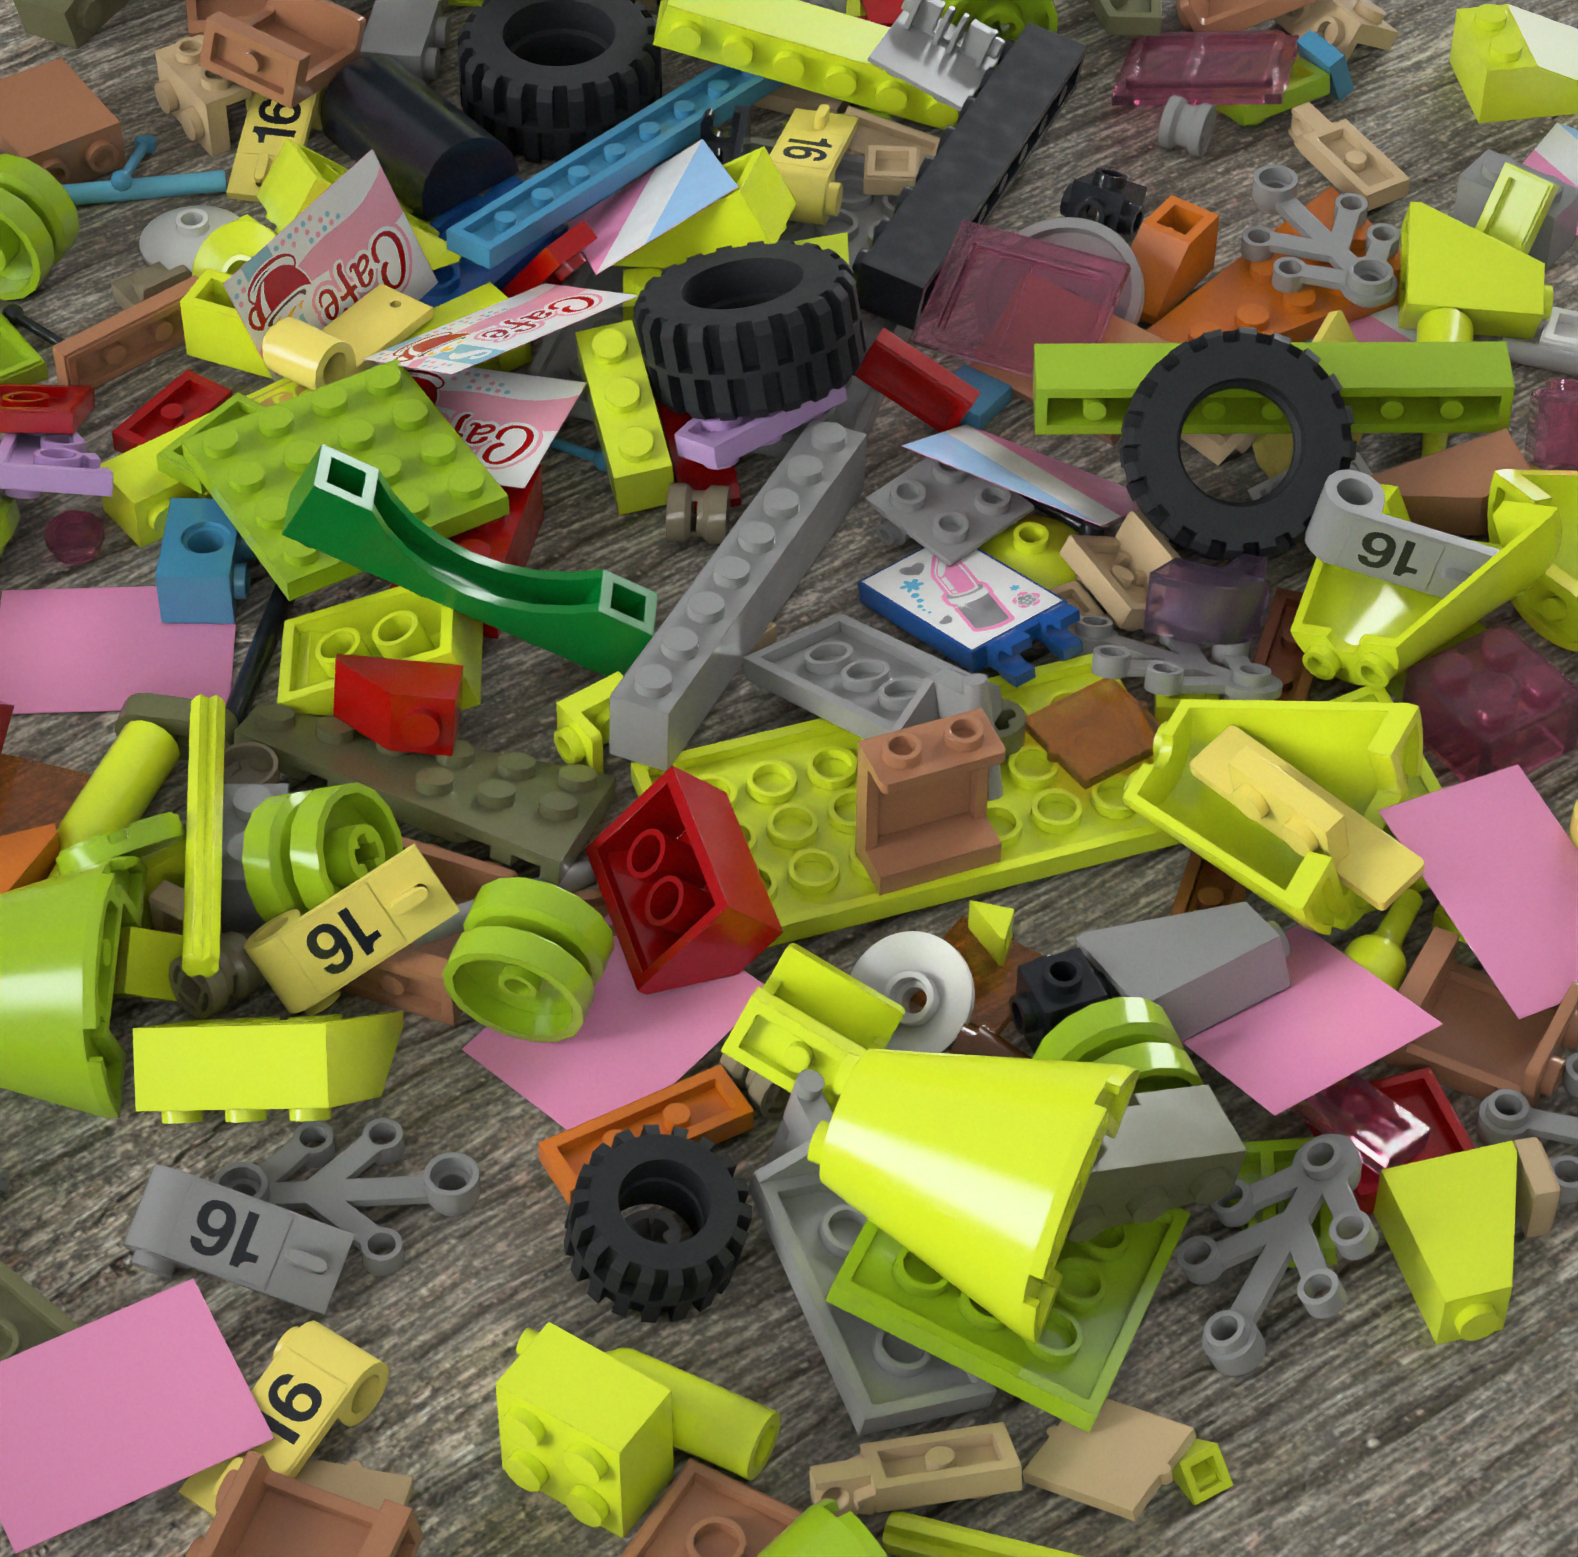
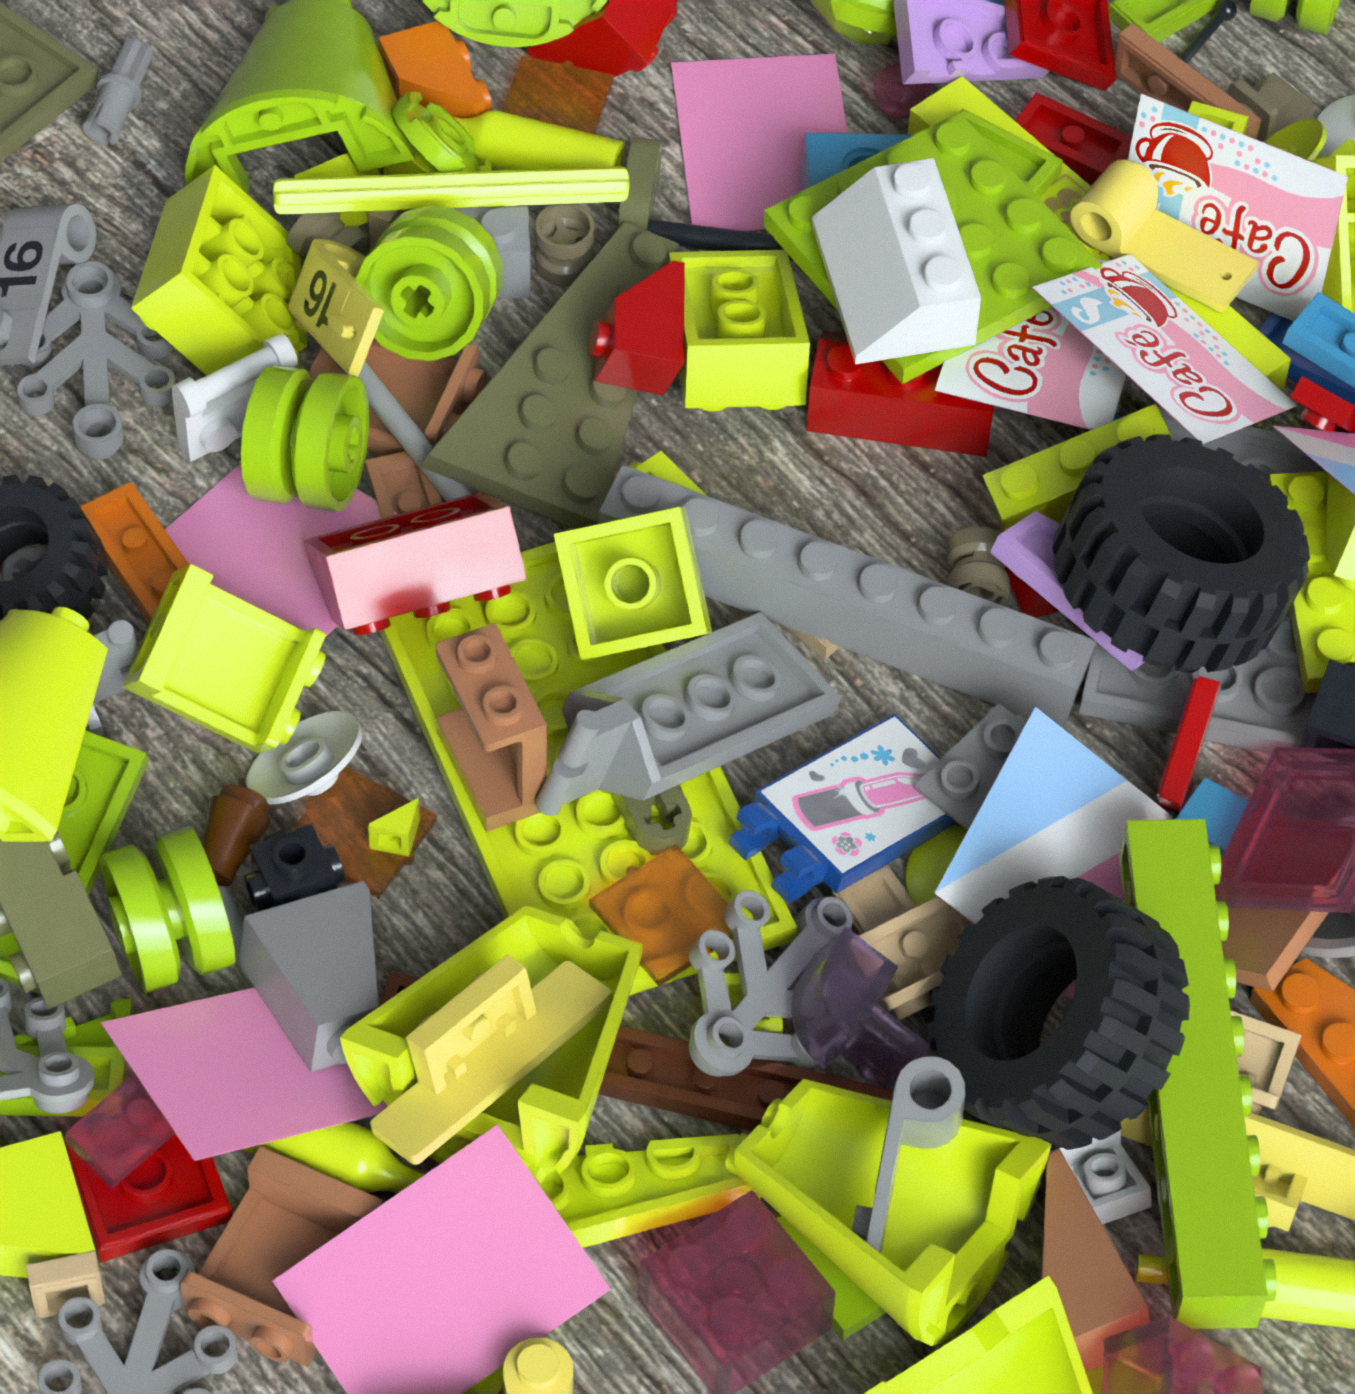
camera: 85 degrees right, 10 degrees up
green arch [282,444,658,677] -> none
none -> white plate [172,333,298,462]
none -> neon yellow brick [554,507,712,661]
none -> white slope [811,158,981,364]

